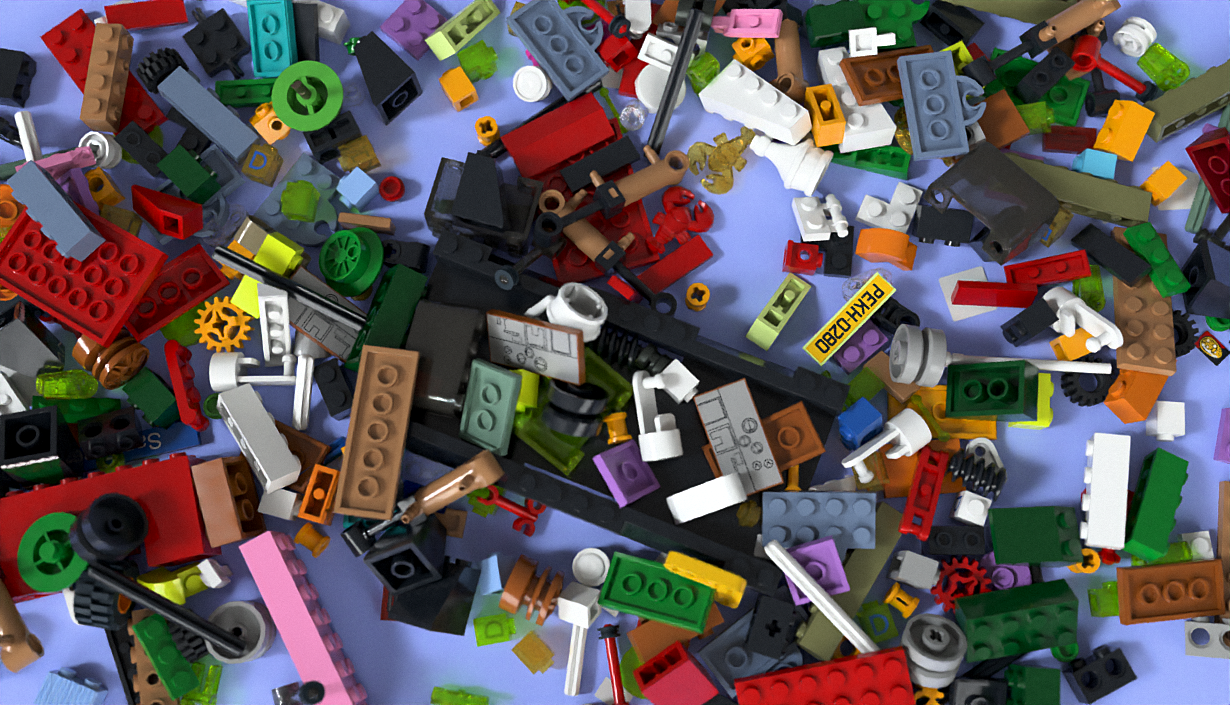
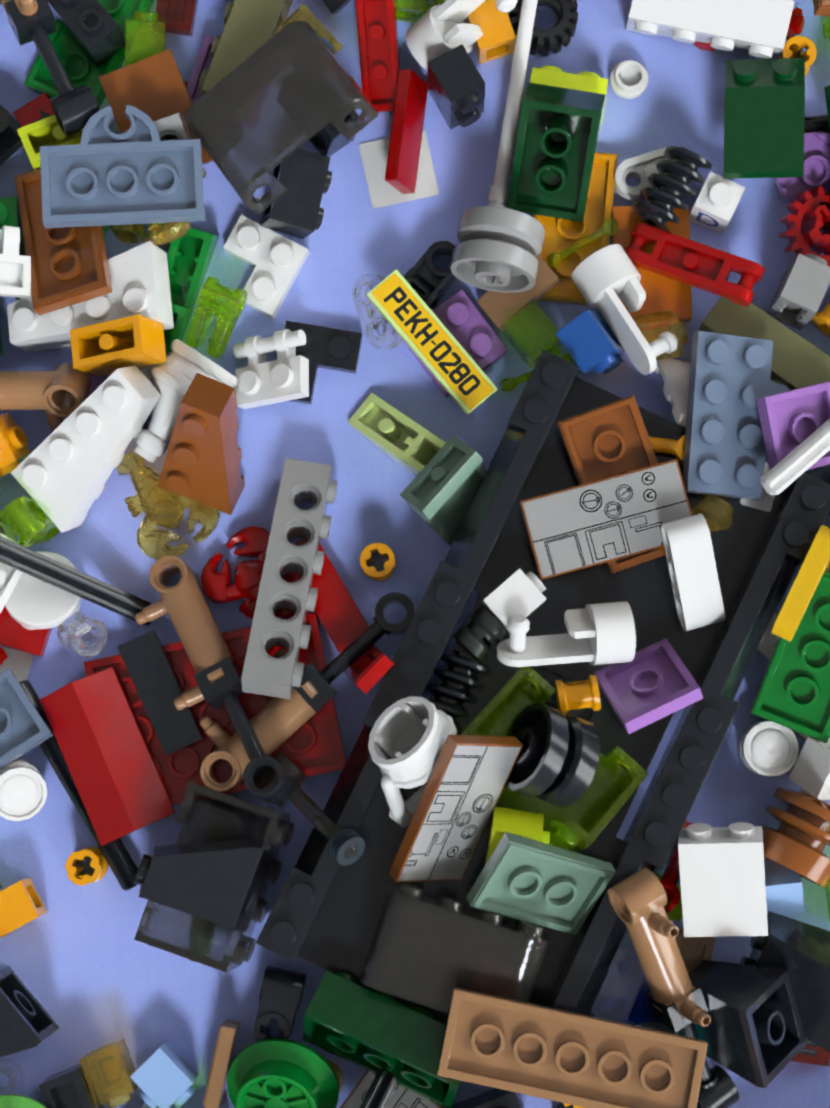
camera: 80 degrees left, 5 degrees up
red plate [379,176,405,202] -> none
clear neon green hinge [599,87,629,133] -> none
red brick [782,240,823,276] -> none
orange brick [855,228,917,271] -> none
black brick [921,526,985,555] -> none
none -> dark orange wedge [158,373,245,515]
none -> clear neon green piece [185,276,247,358]
none -> light grey brick [241,458,338,700]
none -> sand green panel [400,436,487,547]
none -> white plate [610,60,648,99]
none -> white brick [678,822,768,937]

